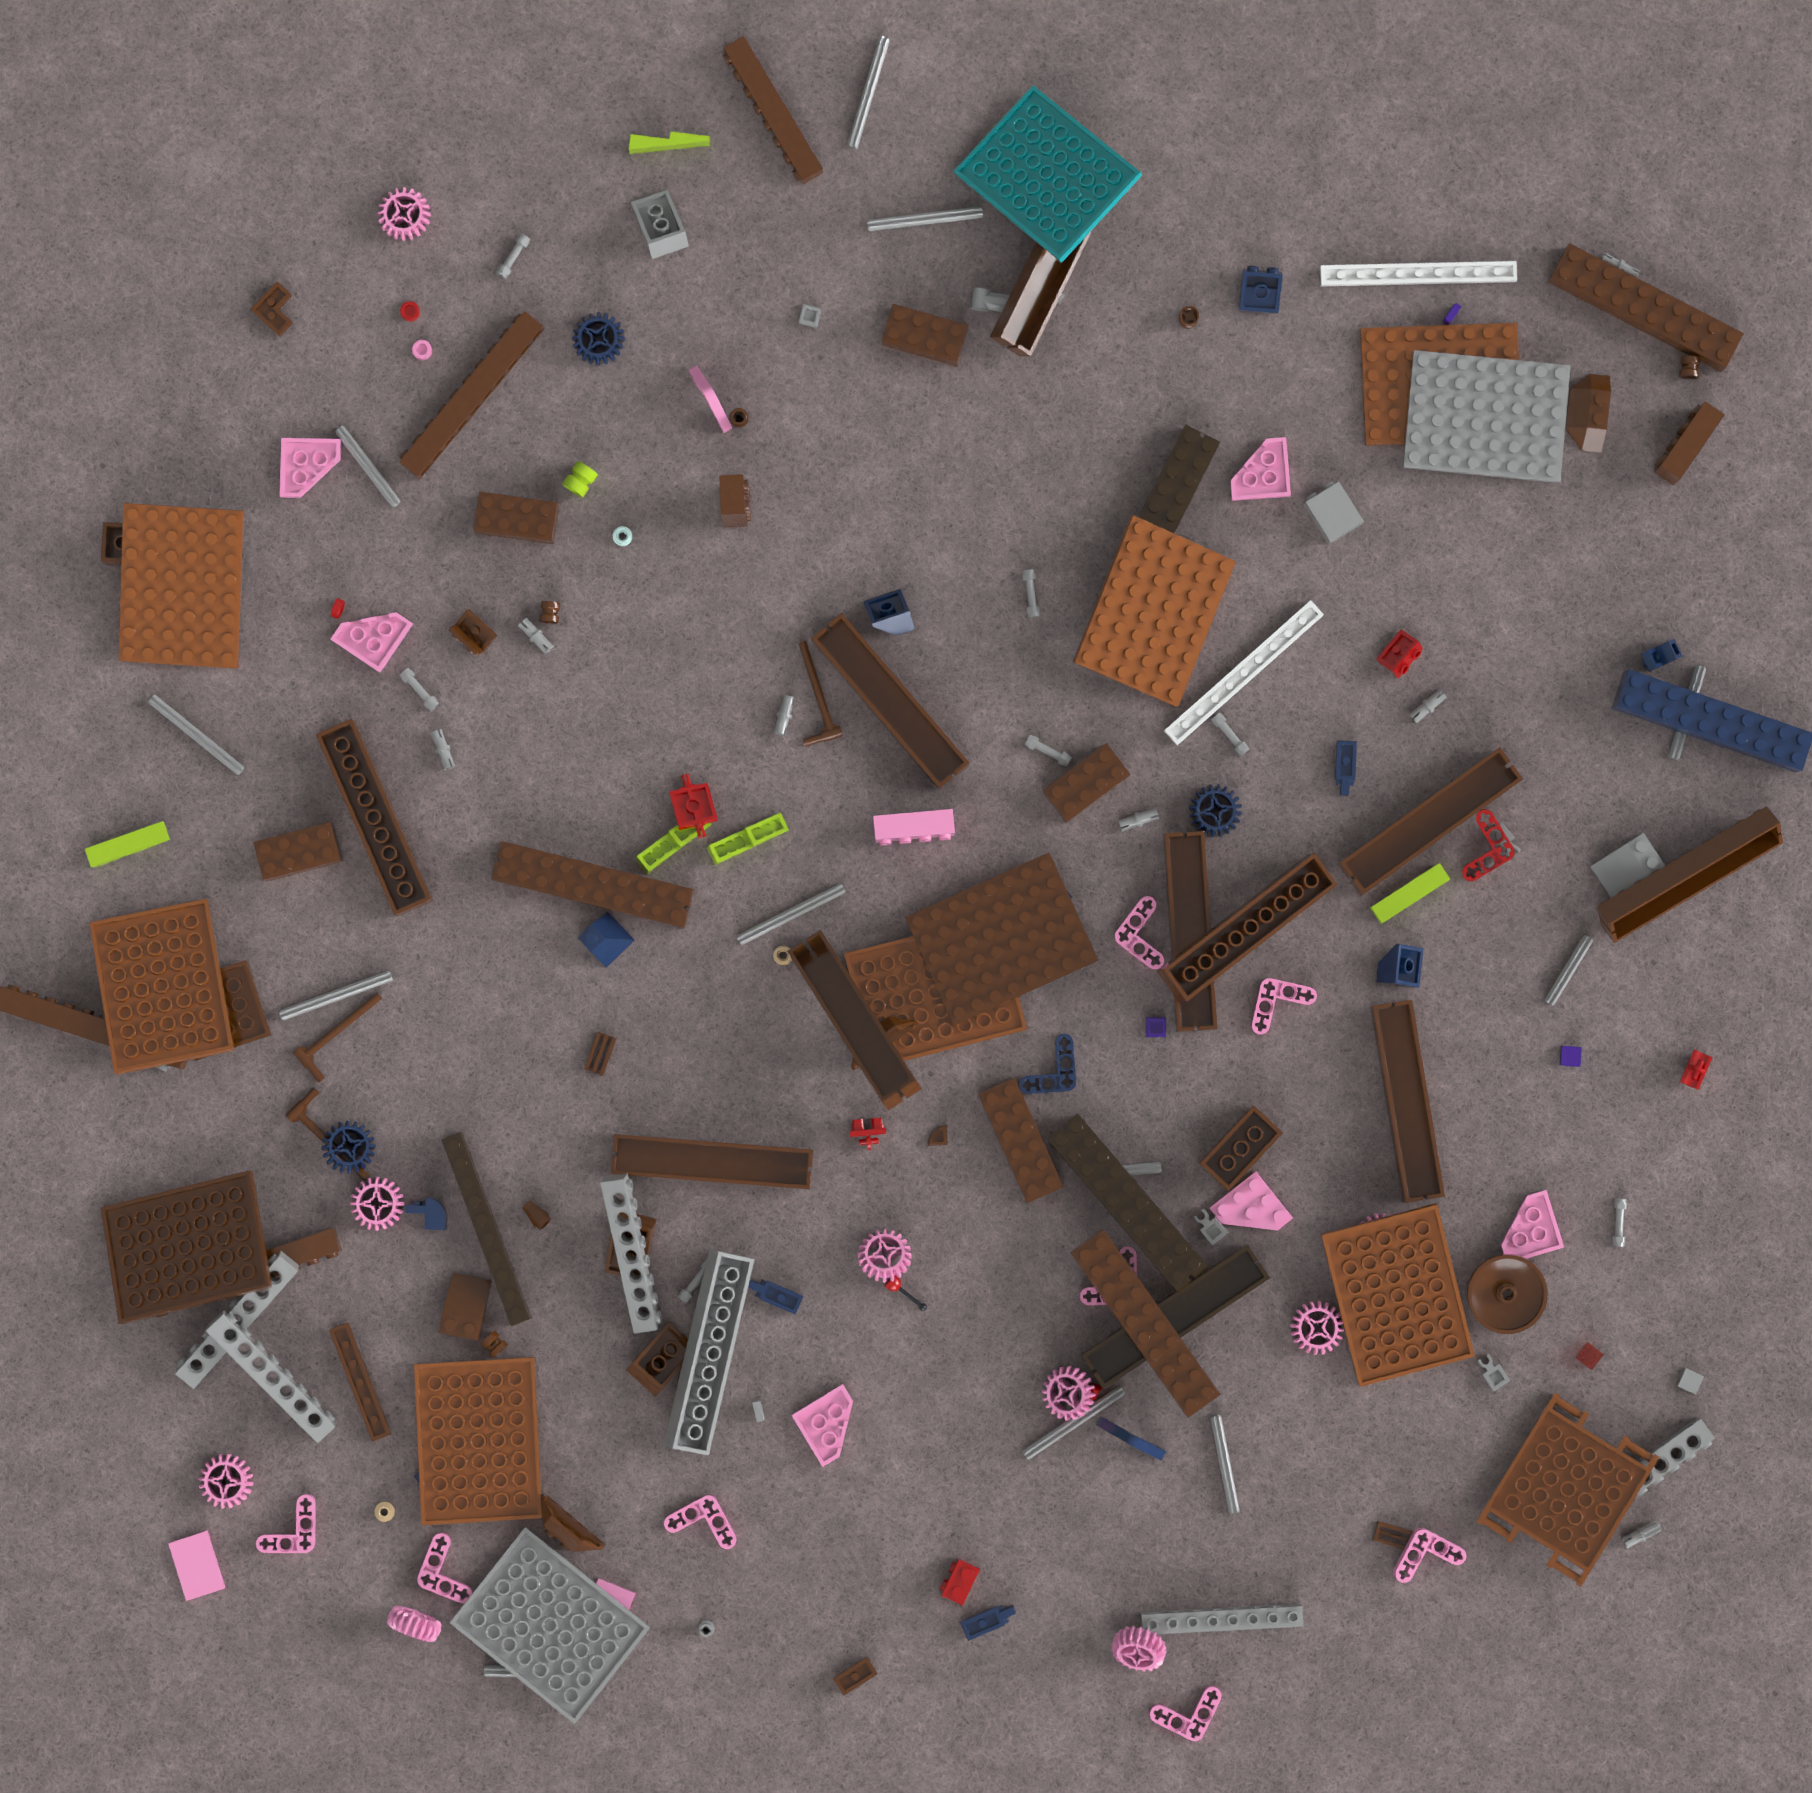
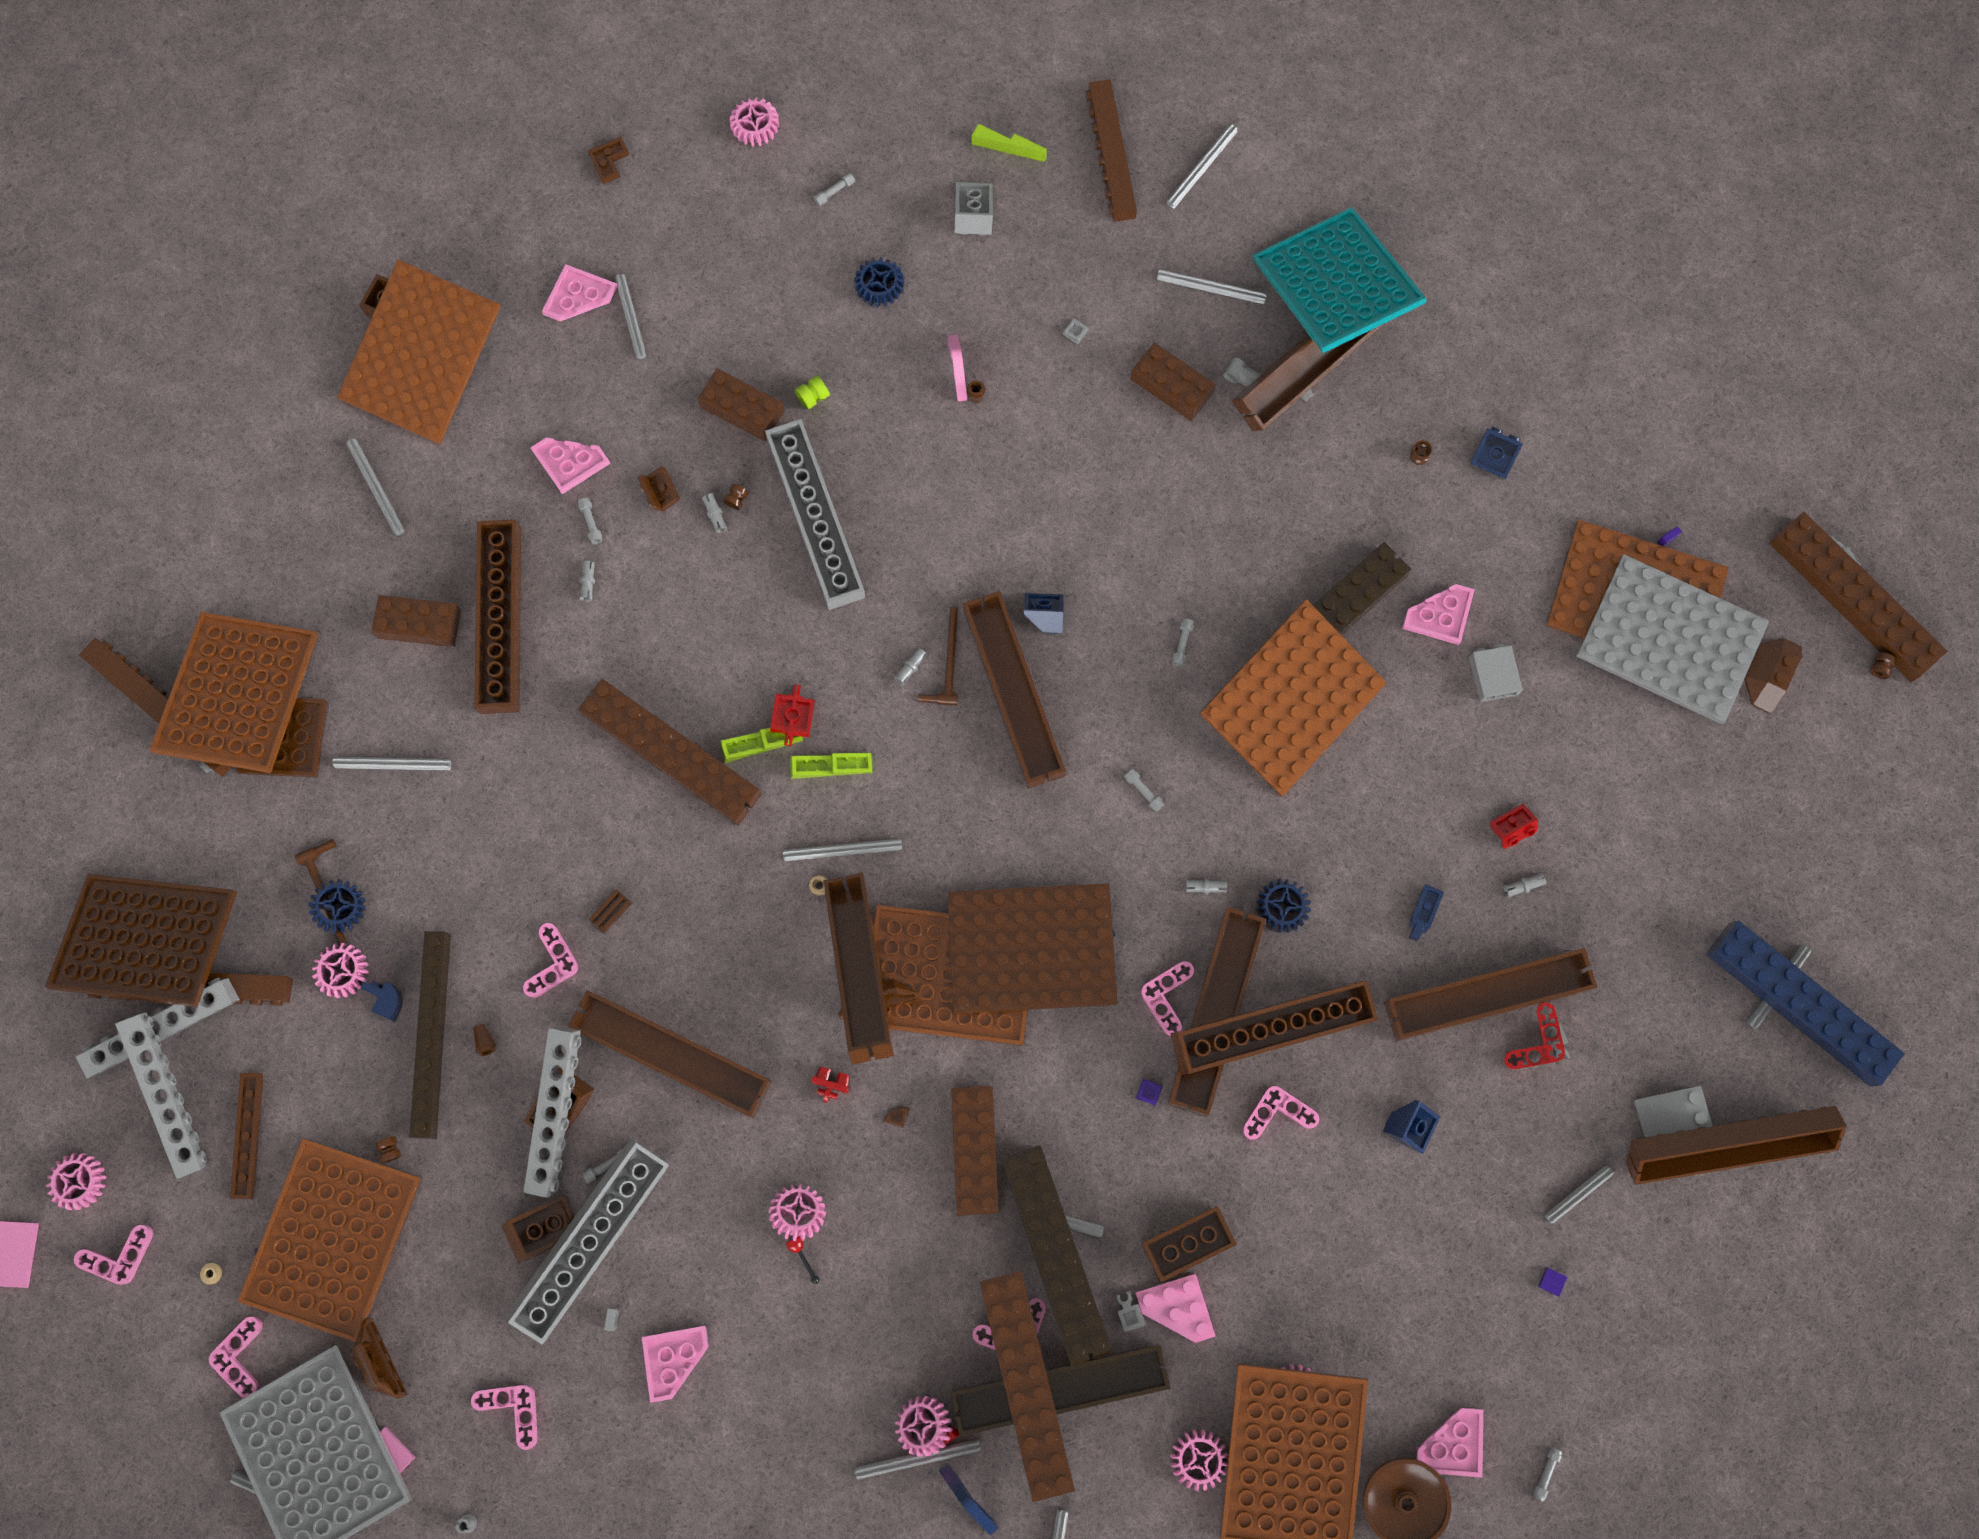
camera: 25 degrees right, 10 degrees down
lime slope [85,821,170,868] -> none
reddish brown bar [293,993,382,1083] -> none
red tile [331,598,345,619] -> none
bright pink gear [387,1606,441,1642] -> none
reddish brown brick [399,311,544,480] -> none
red tile [400,301,420,322] -> none
bright pink tile [412,340,432,360] -> none
reddish brown slope [438,1273,492,1341] -> none
dark blue slope [578,912,635,968] -> none
light aqua plate [613,526,632,546] -> none
reddish brown brick [719,474,751,528] -> none
dark blue hinge [748,1279,803,1315] -> none
bright pink brick [873,809,955,846] -> none
dark blue beam [1019,1034,1076,1094] -> none
reddish brown brick [1043,743,1130,823] -> none
white plate [1164,600,1324,745] -> none
light grey bar [1211,713,1250,756] -> none
white plate [1320,261,1517,286] -> none
lime slope [1370,863,1450,924] -> none
reddish brown piece [1370,1000,1445,1203] -> none
dark blue brick [1641,639,1683,672] -> none
reddish brown brick [1654,401,1725,485] -> none
red hips [1679,1049,1713,1090] -> none
none -> bright pink beam [523,923,578,998]
none -> light grey brick [765,419,866,610]

